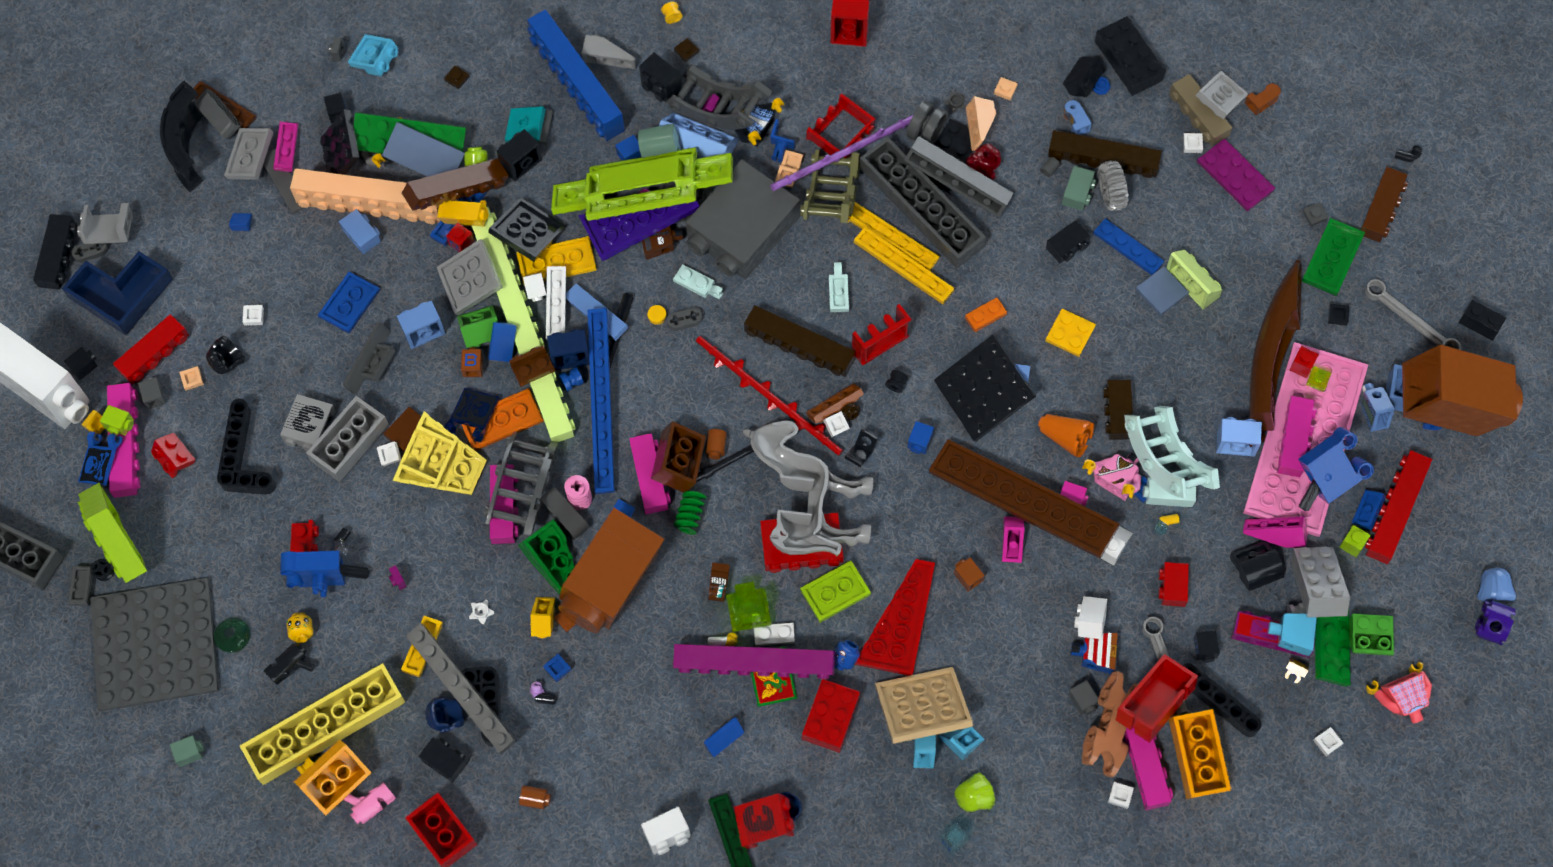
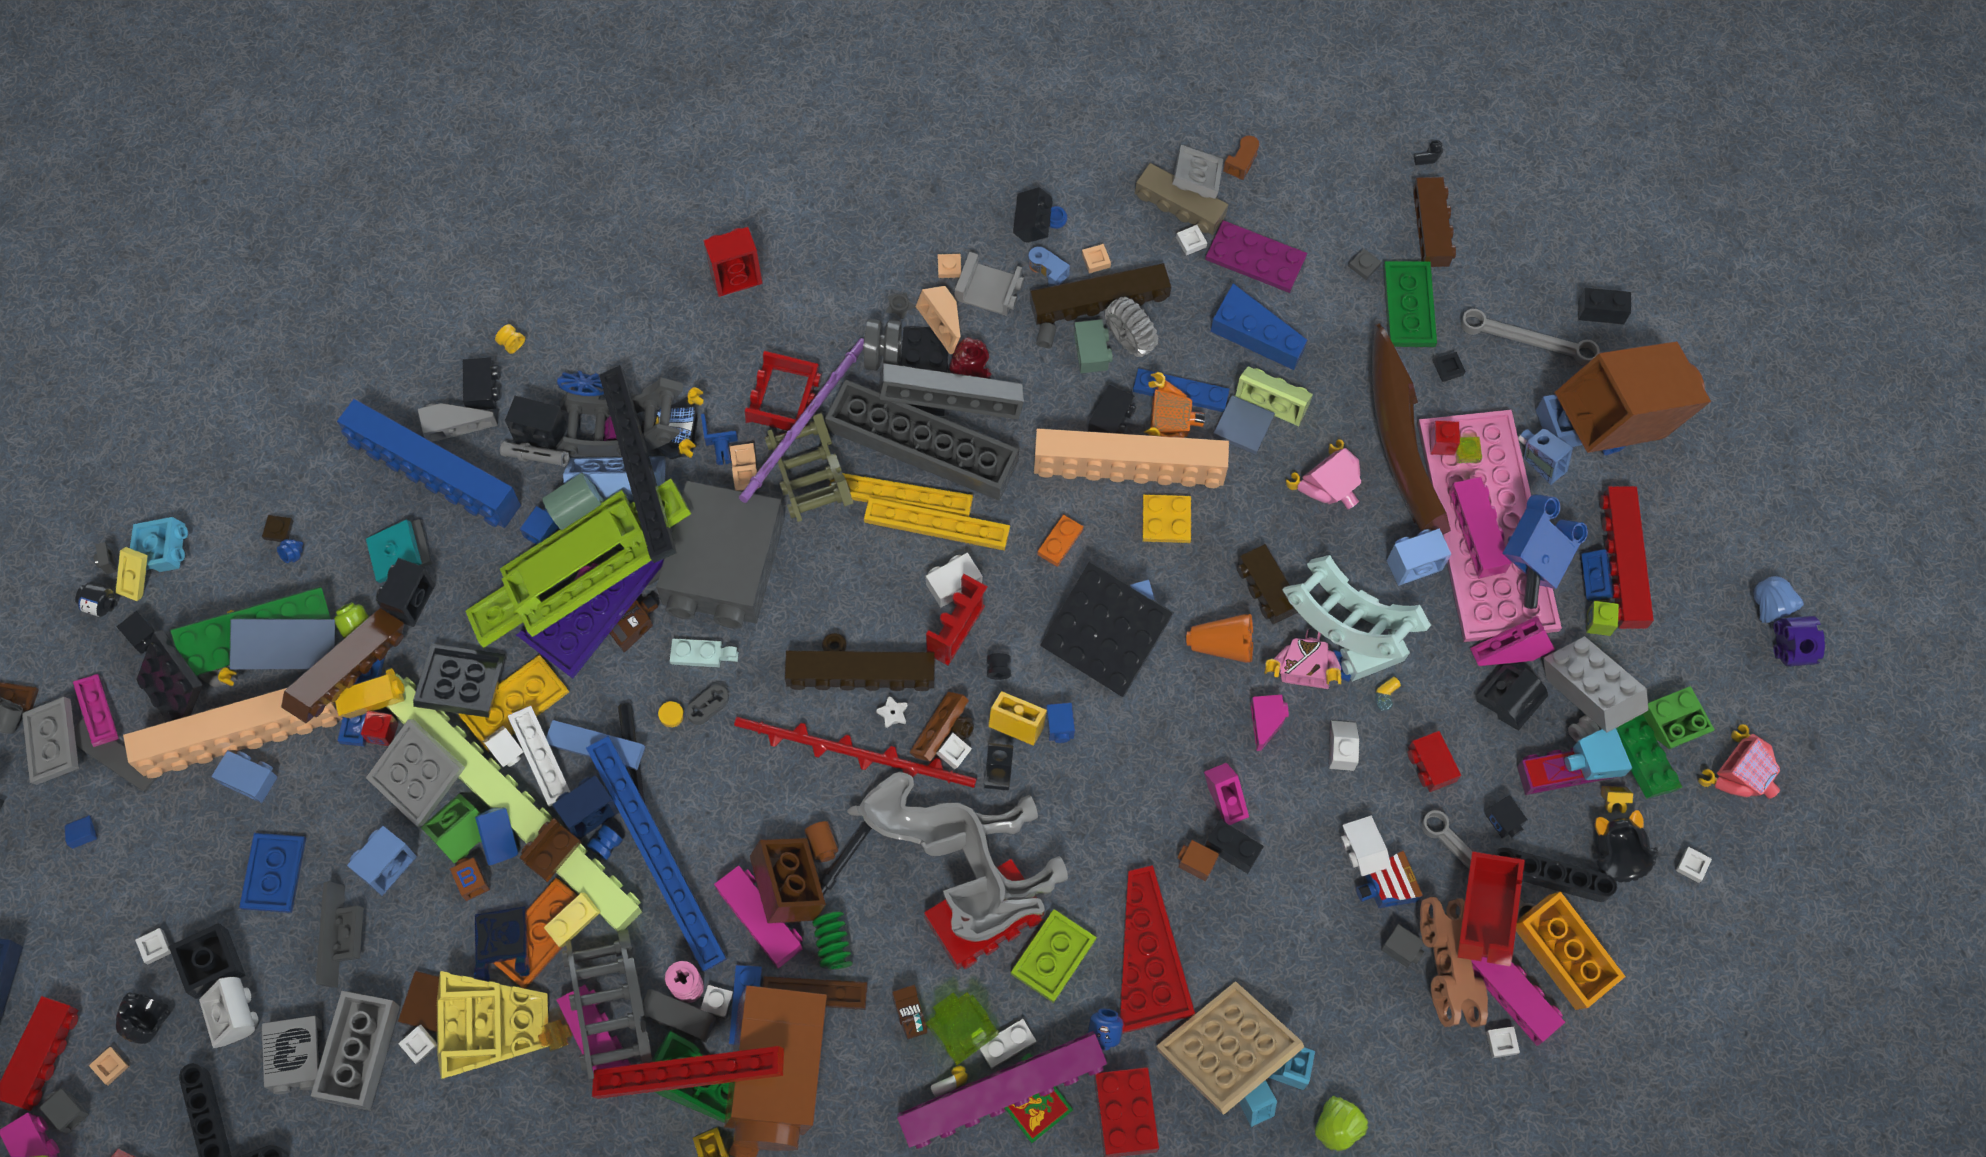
camera: 30 degrees left, 0 degrees up
dark brown plate [674,38,699,62] -> none
light aqua plate [829,262,849,312] -> none
reddish brown plate [929,439,1119,559] -> none
black brick [1094,16,1166,96] -> none
none -> black head [75,582,116,617]
none -> light yellow plate [116,547,148,601]
none -> black brick [169,923,246,999]
none -> white brick [199,977,258,1048]
none -> blue plate [277,539,303,563]
none -> black brick [463,357,500,410]
none -> light grey pin [500,441,569,467]
none -> clear yellow gear [538,1019,573,1052]
none -> light yellow plate [544,893,601,947]
none -> blue wheel [557,371,604,396]
none -> red plate [592,1046,784,1099]
none -> black plate [599,365,677,563]
none -> white plate [701,985,733,1018]
none -> reddish brown tile [763,976,868,1010]
none -> dark brown plate [822,633,847,651]
none -> white plate [876,697,908,728]
none -> white brick [926,553,983,608]
none -> light grey panel [955,252,1025,316]
none -> yellow brick [988,691,1047,746]
none -> light nougat brick [1034,429,1229,488]
none -> light nougat plate [1082,244,1111,273]
none -> orange torso [1144,372,1205,438]
none -> black brick [1205,820,1264,874]
none -> blue wedge [1210,284,1307,370]
none -> bright pink torso [1286,439,1361,509]
none -> black hair [1595,810,1659,883]

